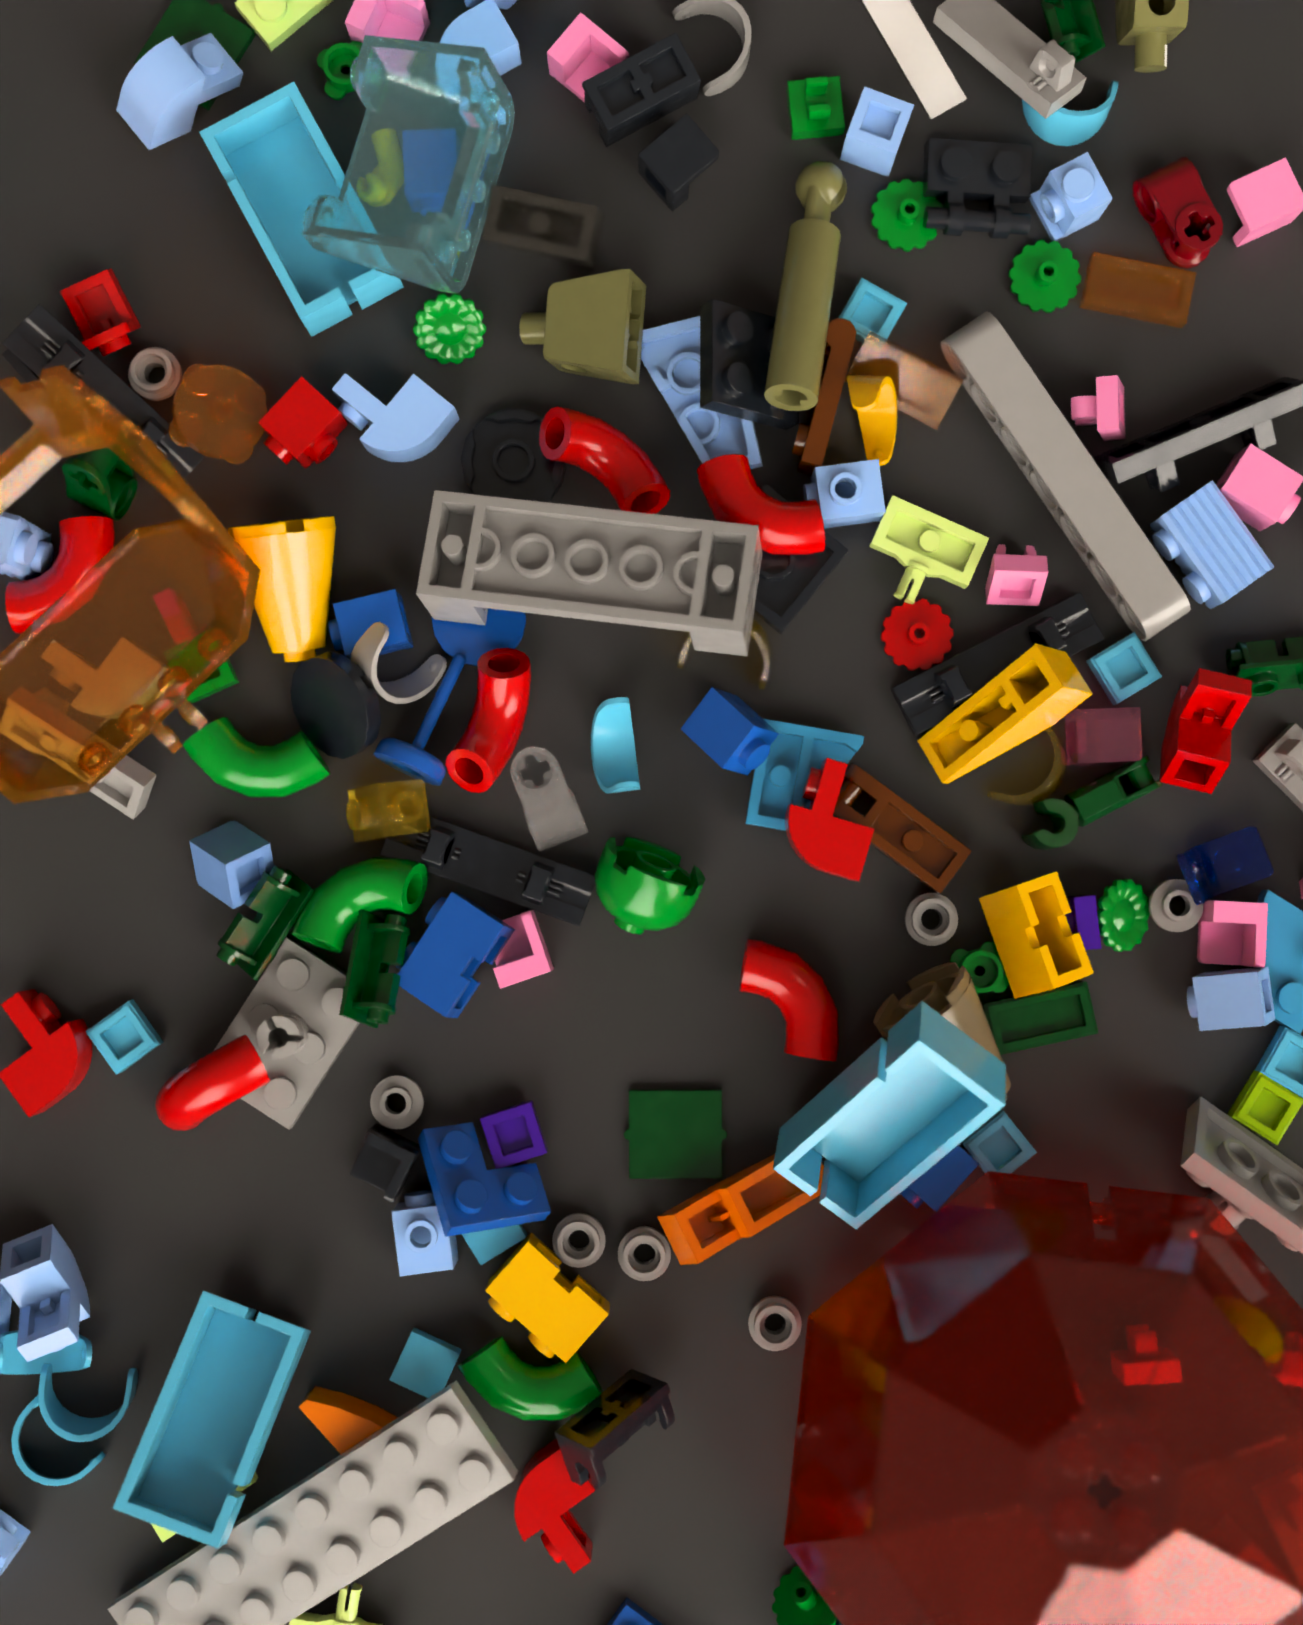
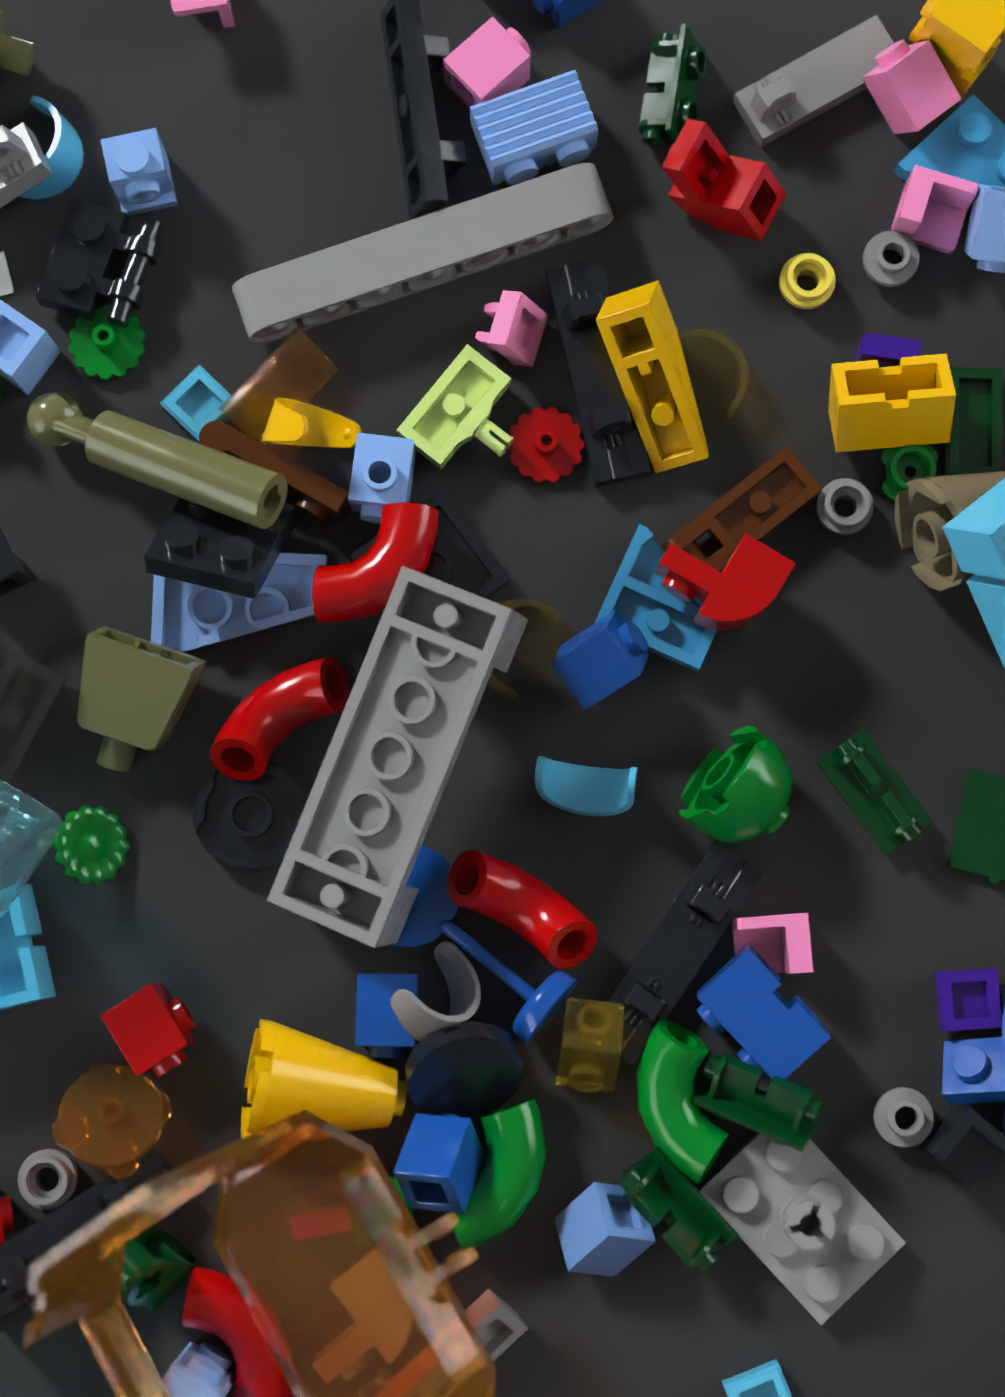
camera: 75 degrees left, 5 degrees down
red cylinder [155,1034,270,1131] -> none
light blue brick [332,373,460,462] -> none
clear piece [510,746,589,852] -> none
red cylinder [739,939,839,1061] -> none
green piece [1008,240,1081,313] -> none
dark green piece [1021,755,1163,850] -> none
clear pink panel [1065,707,1142,766] -> none
bright pink tile [1071,375,1125,441] -> none
clear orange tile [1080,252,1196,328] -> none
medium azure tile [1086,632,1162,705] -> none
green piece [1097,879,1150,952] -> none
dark red piece [1132,157,1223,268] -> none
clear blue bracket [1176,826,1274,905] -> none
none -> blue brick [393,1113,485,1214]
none -> light yellow plate [779,253,836,309]
none -> dark green hinge [816,729,932,855]

